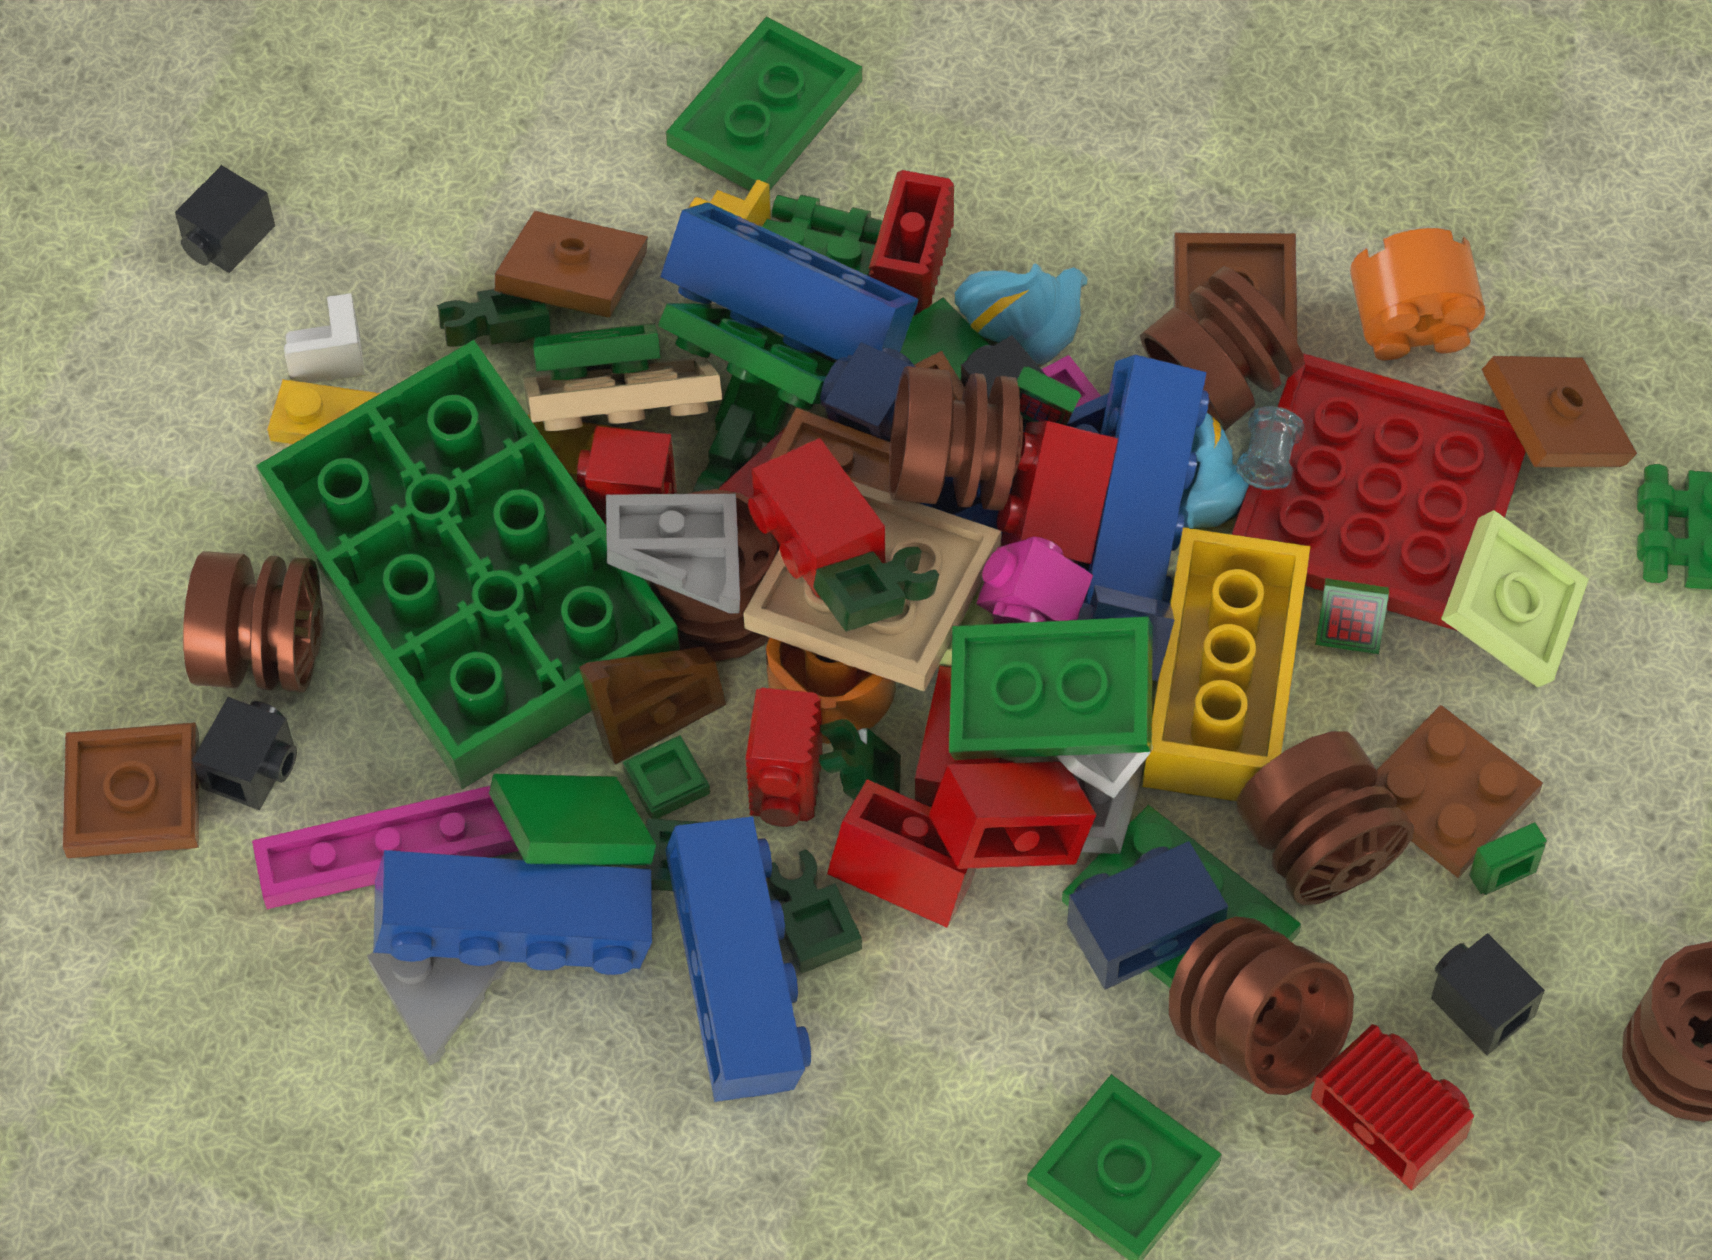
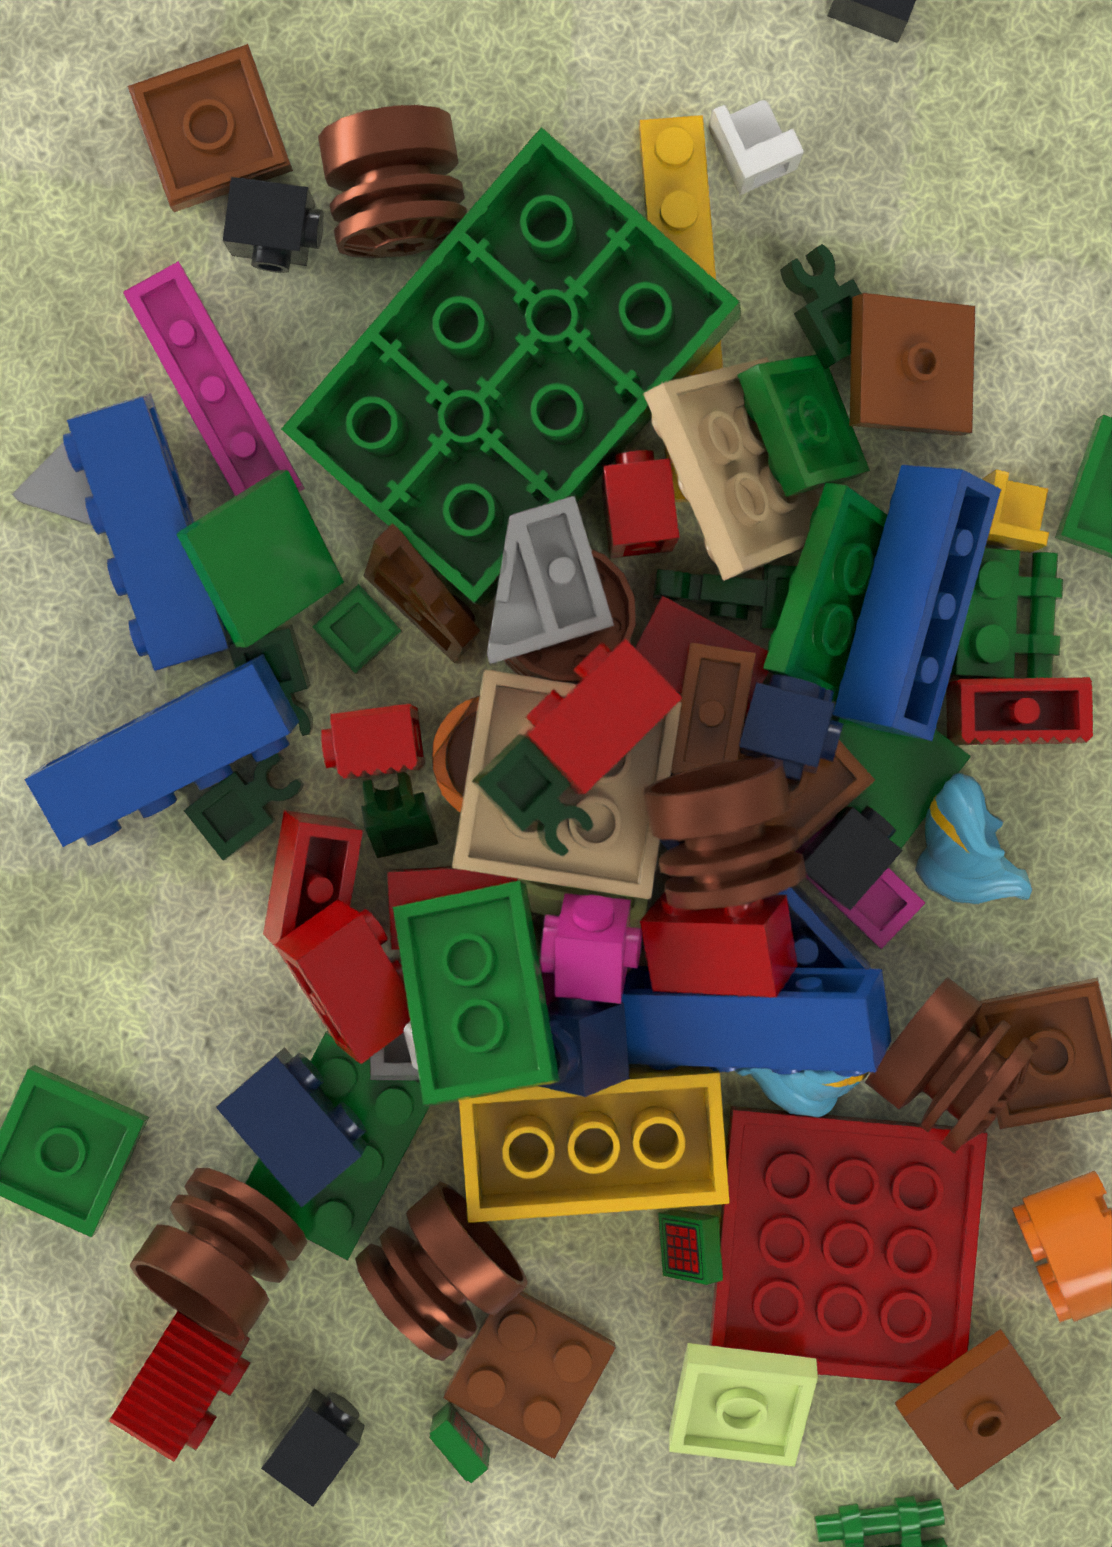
camera: 75 degrees right, 30 degrees up
green tile [1017,366,1081,426] -> none
clear light blue bush [1236,406,1305,490] -> none

